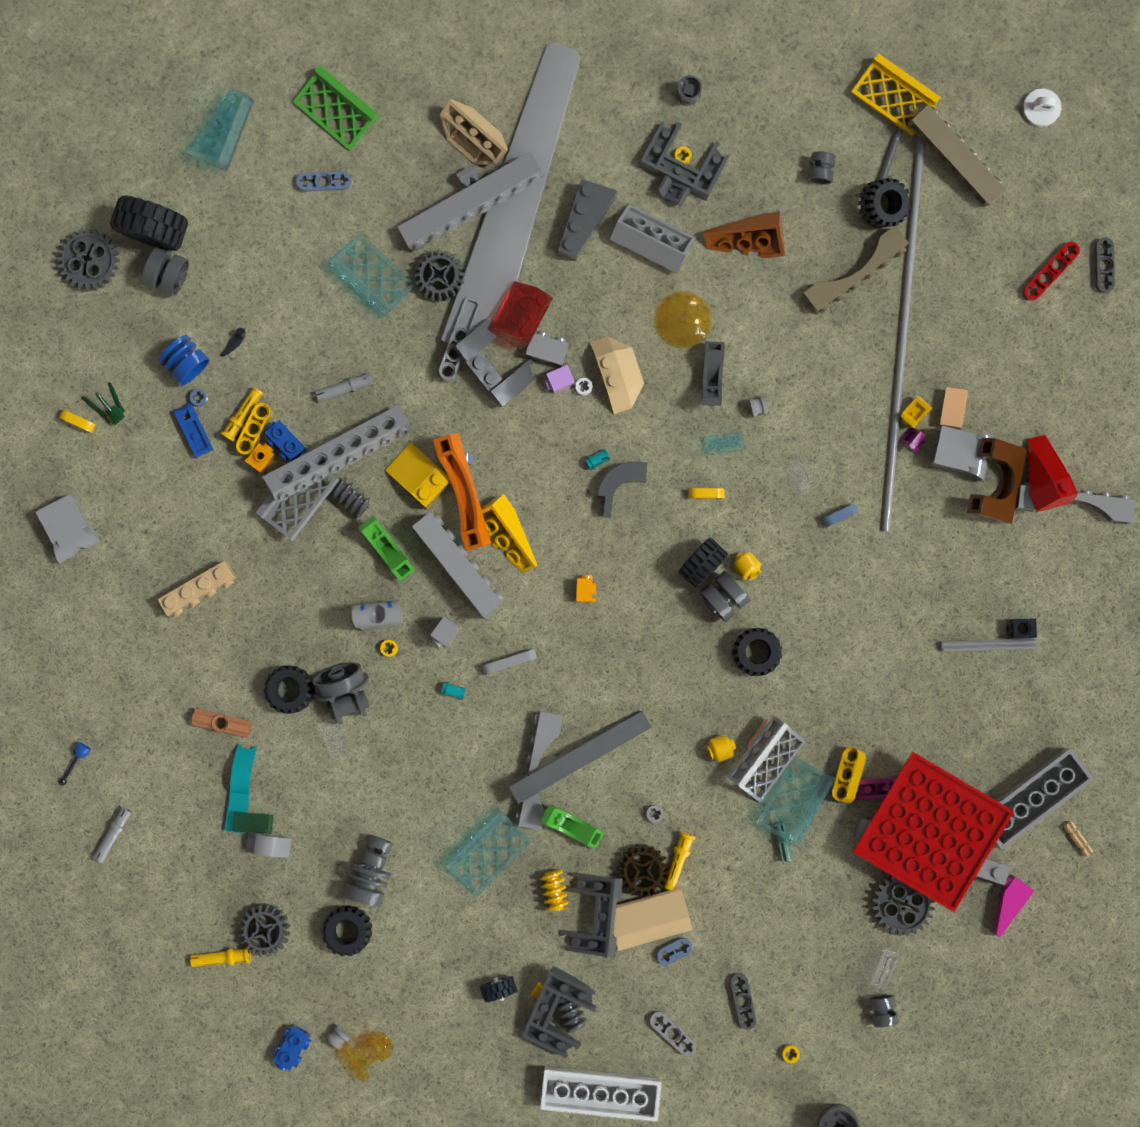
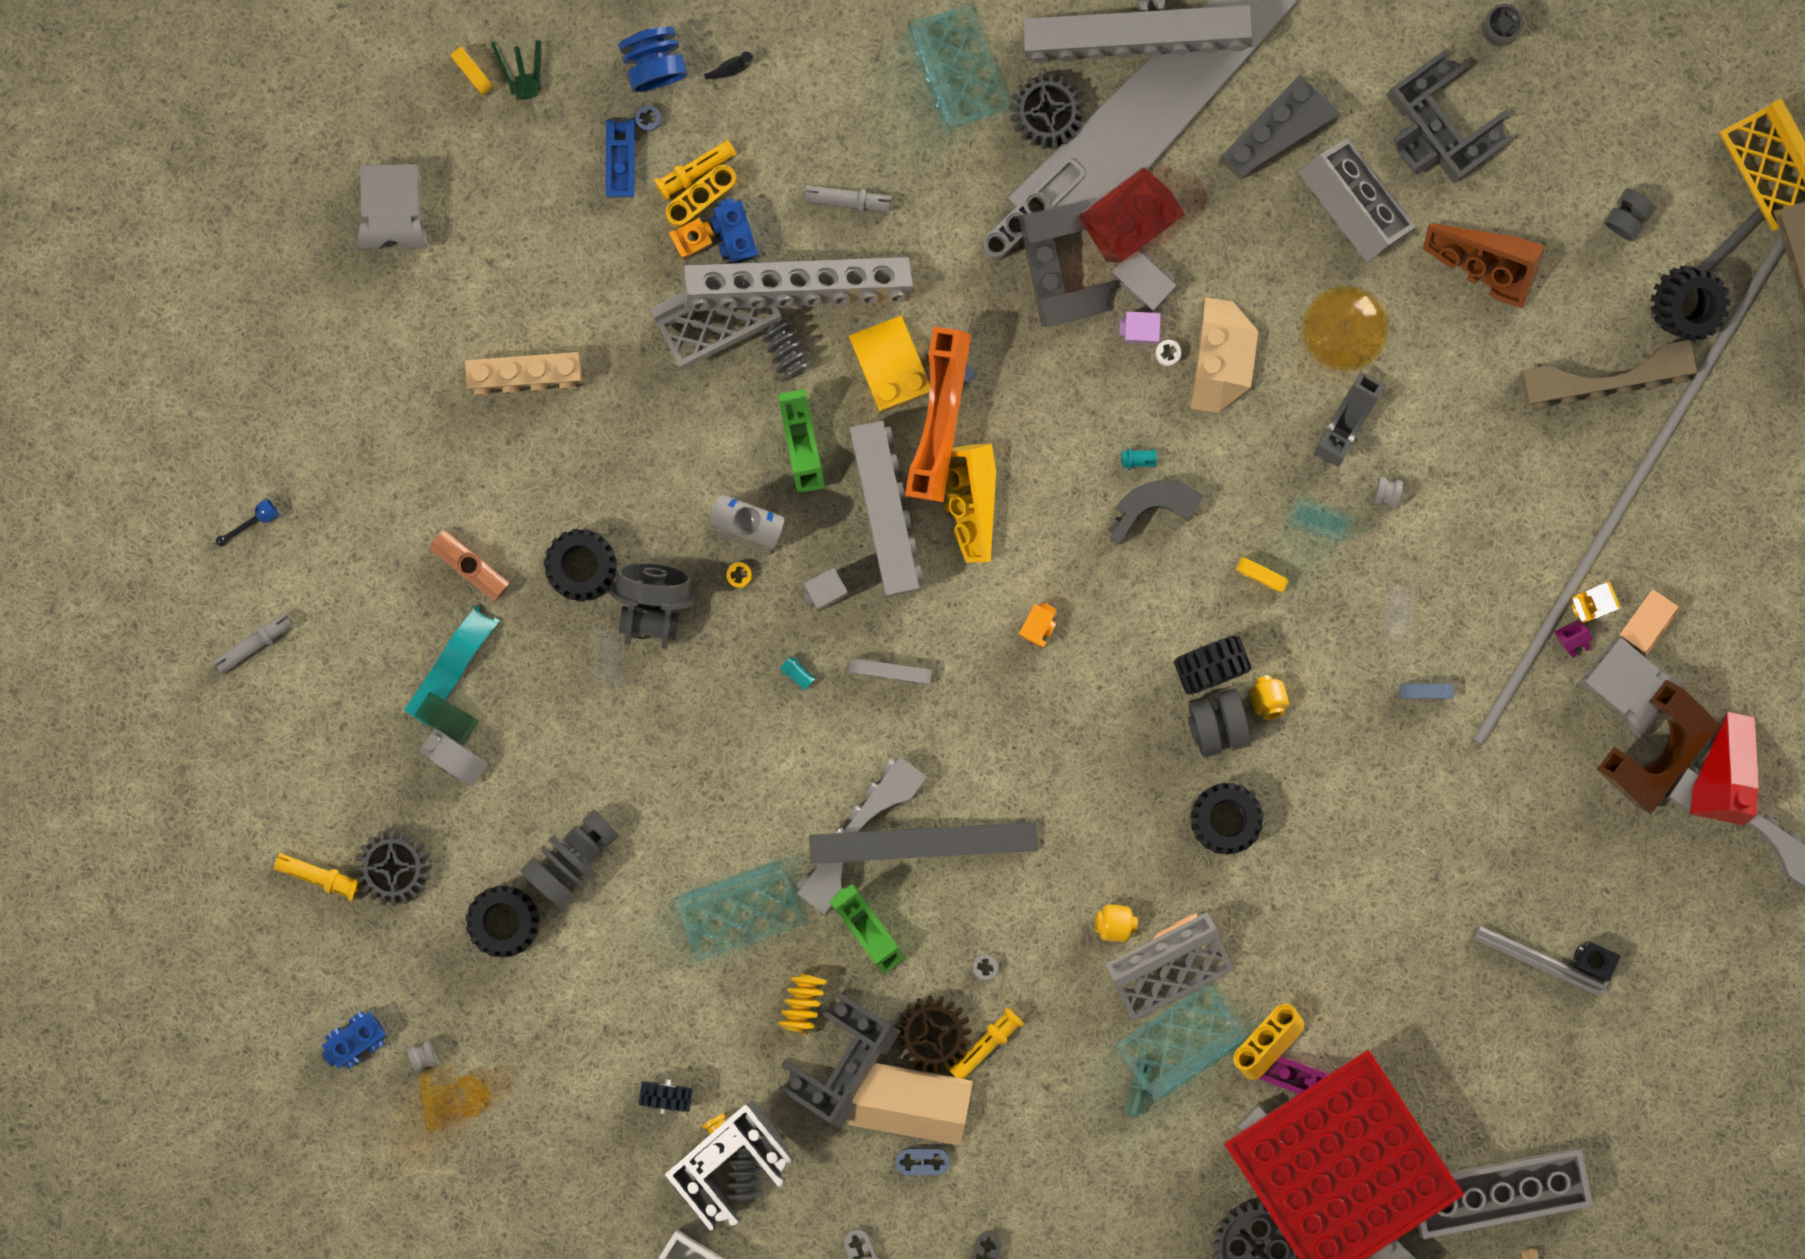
camera: 20 degrees right, 0 degrees up
yellow bush [674,147,692,164] -> none

